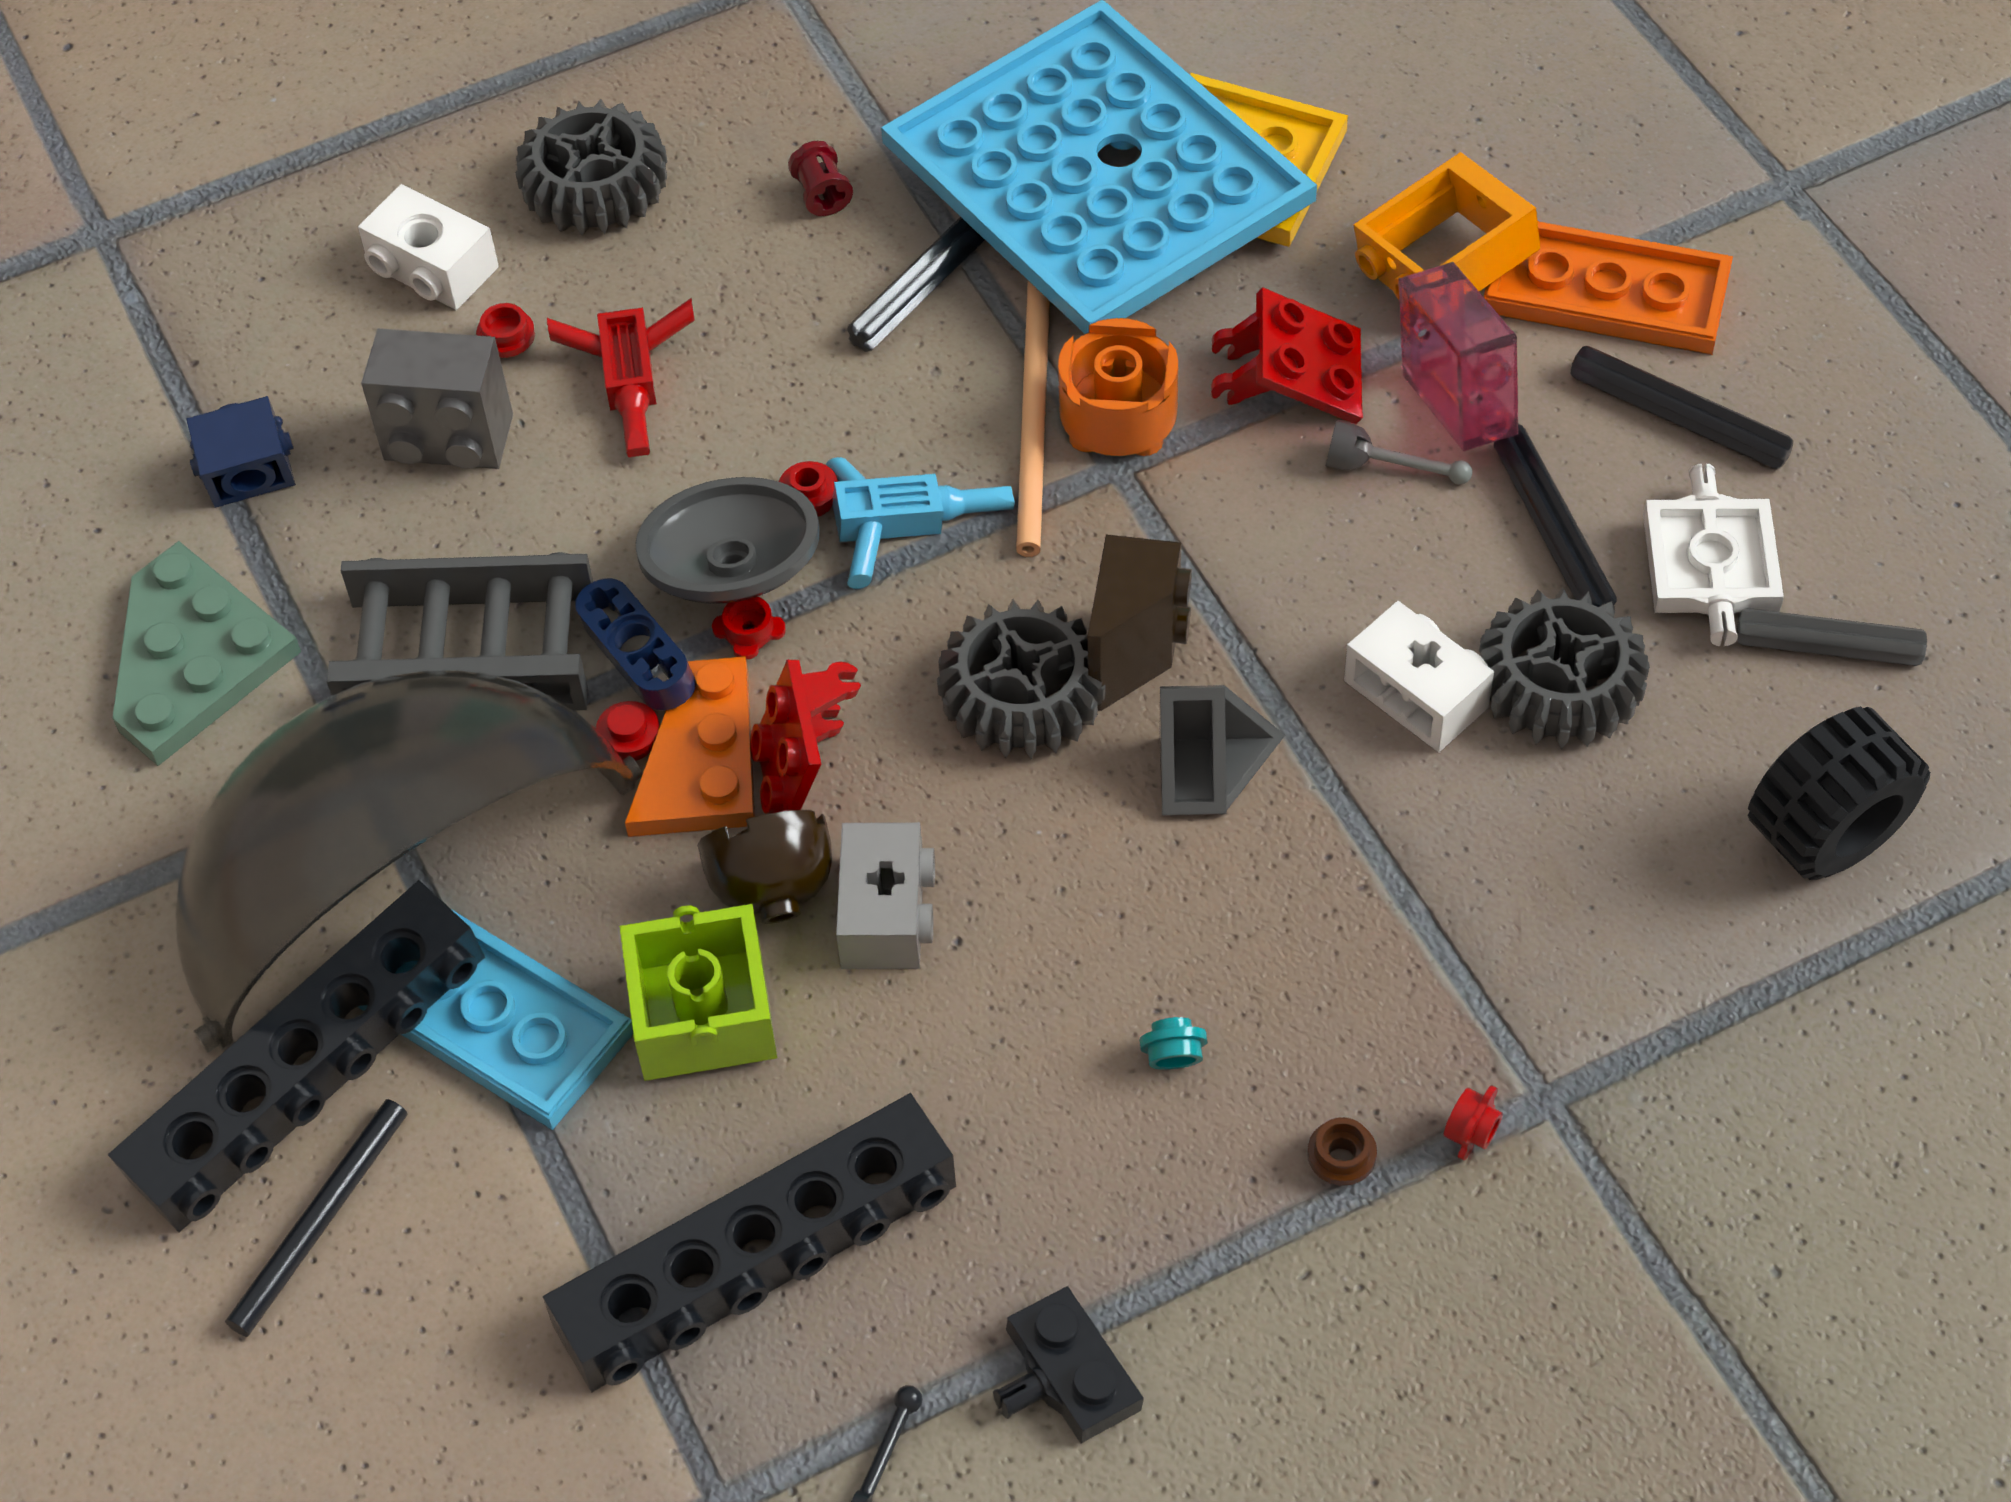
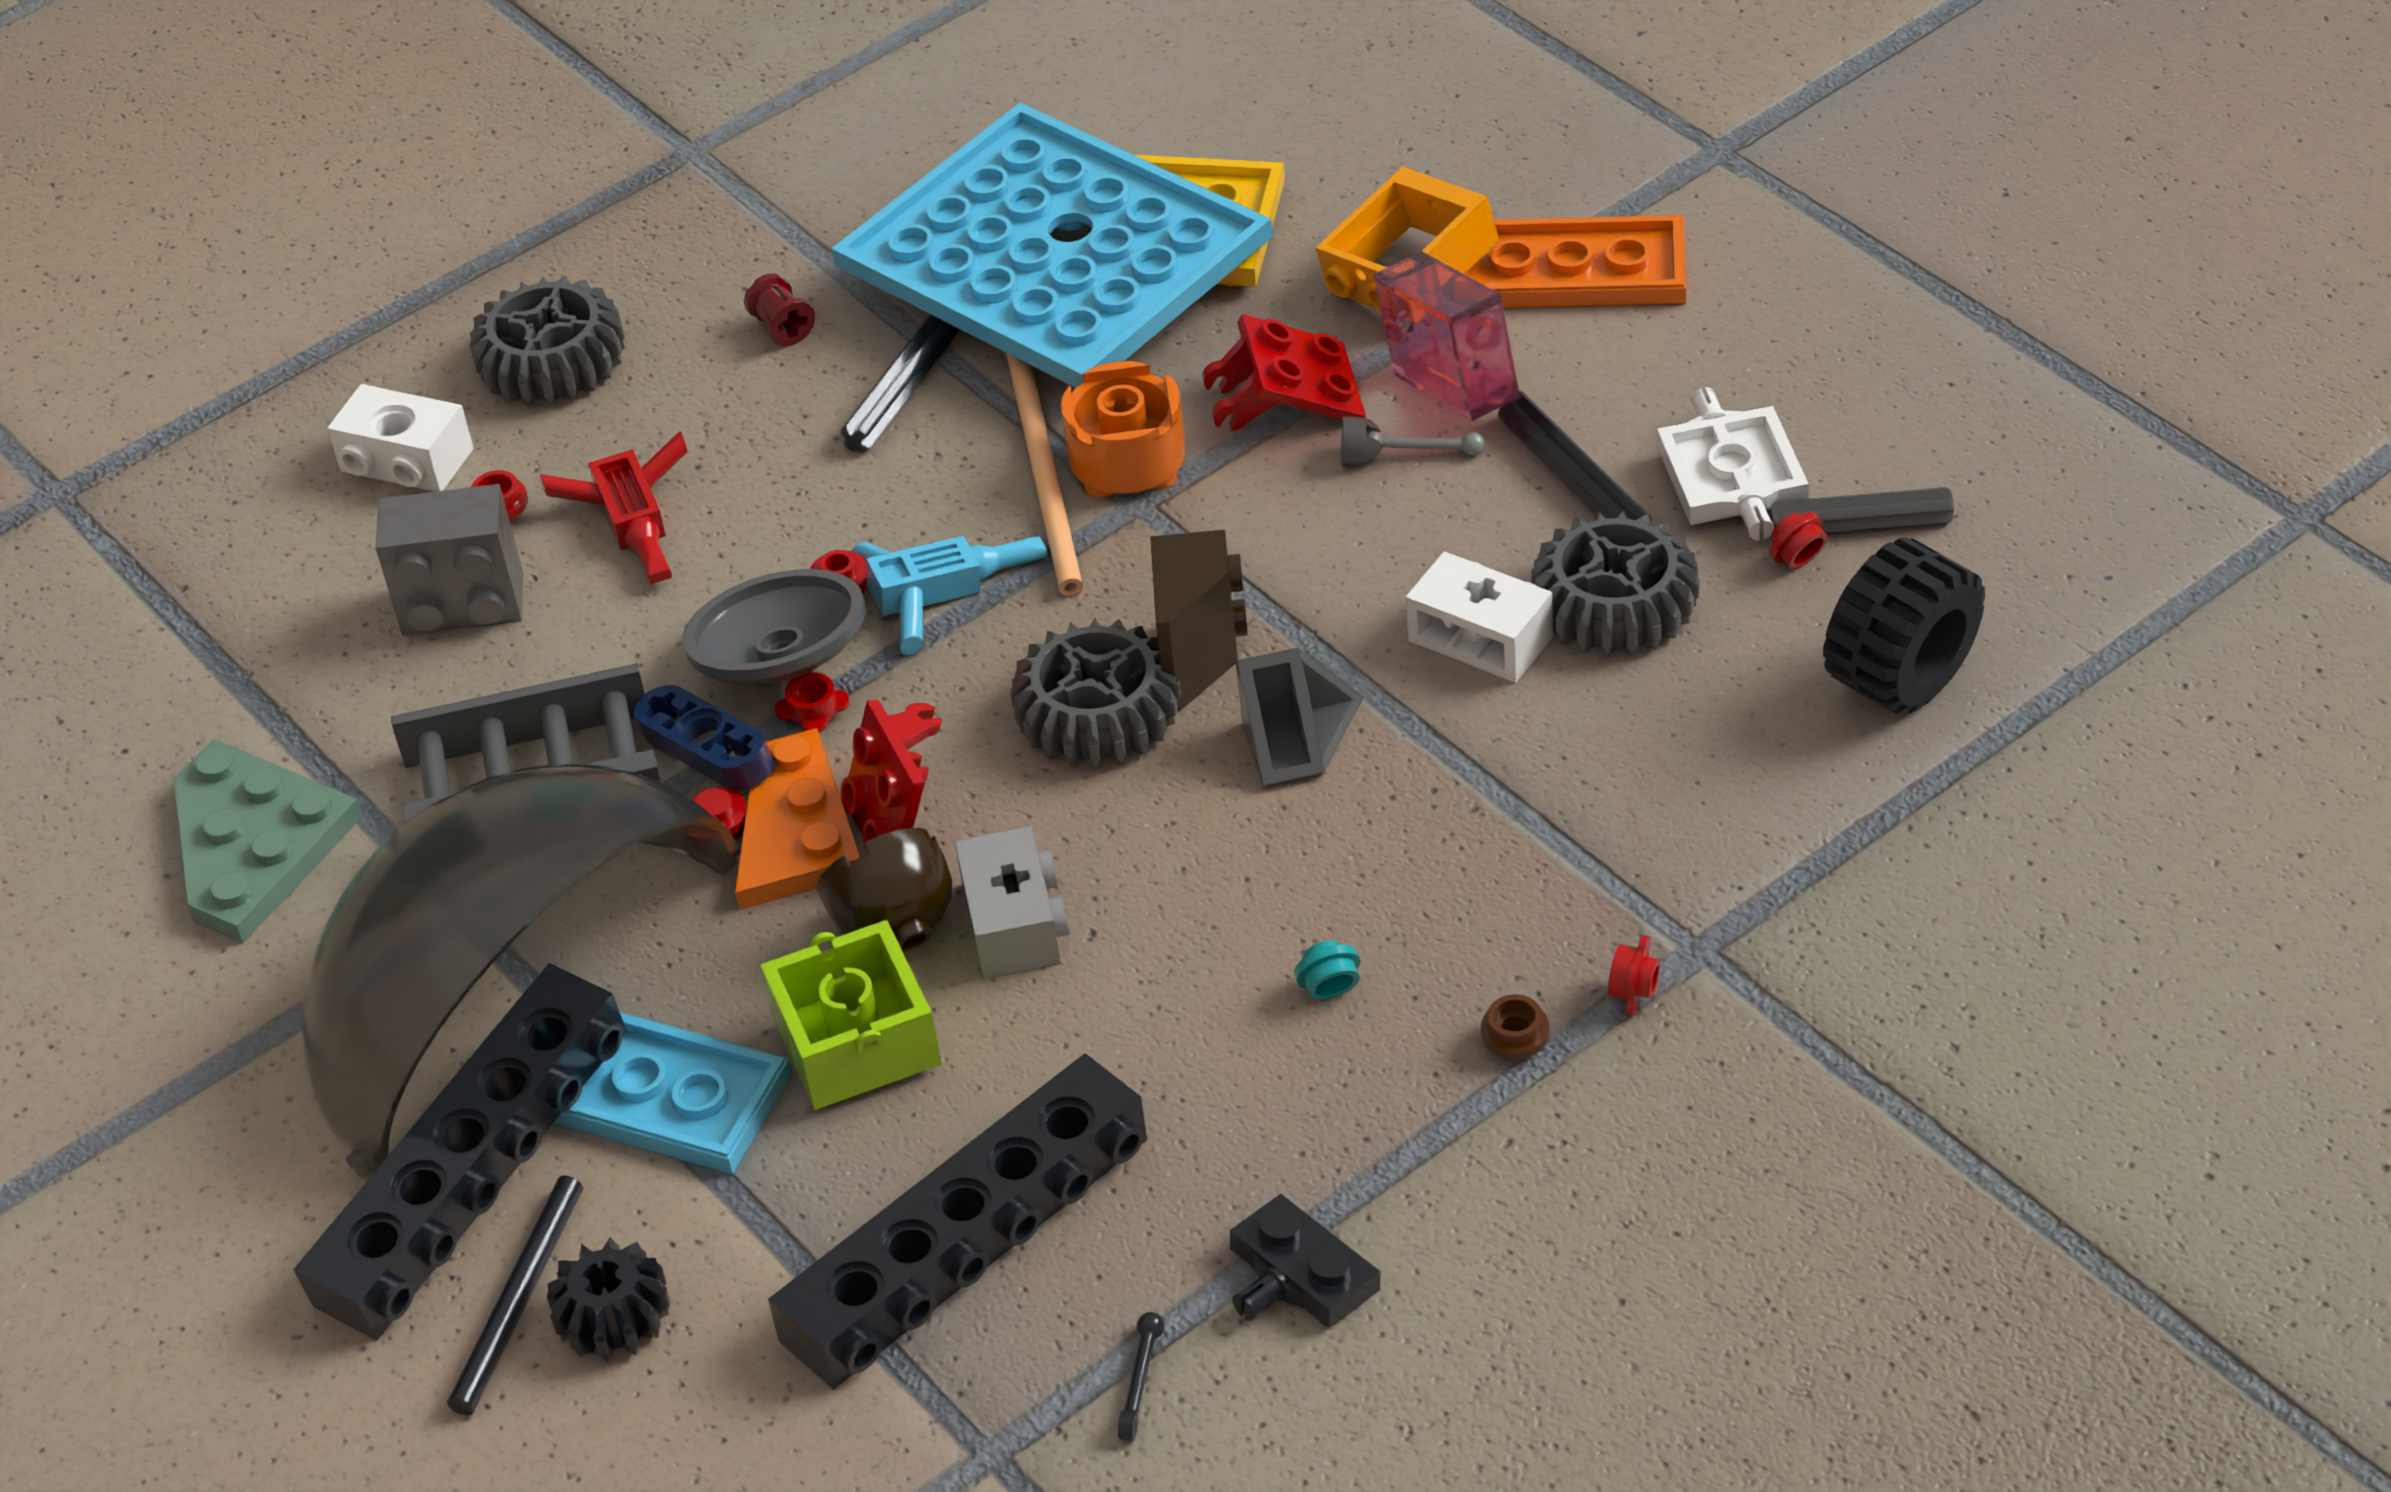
camera: 10 degrees left, 10 degrees down
dark blue head [186,396,296,508] -> none
black axle [1570,346,1794,469] -> none
none -> black gear [547,1237,670,1362]
none -> red plate [1769,512,1828,569]

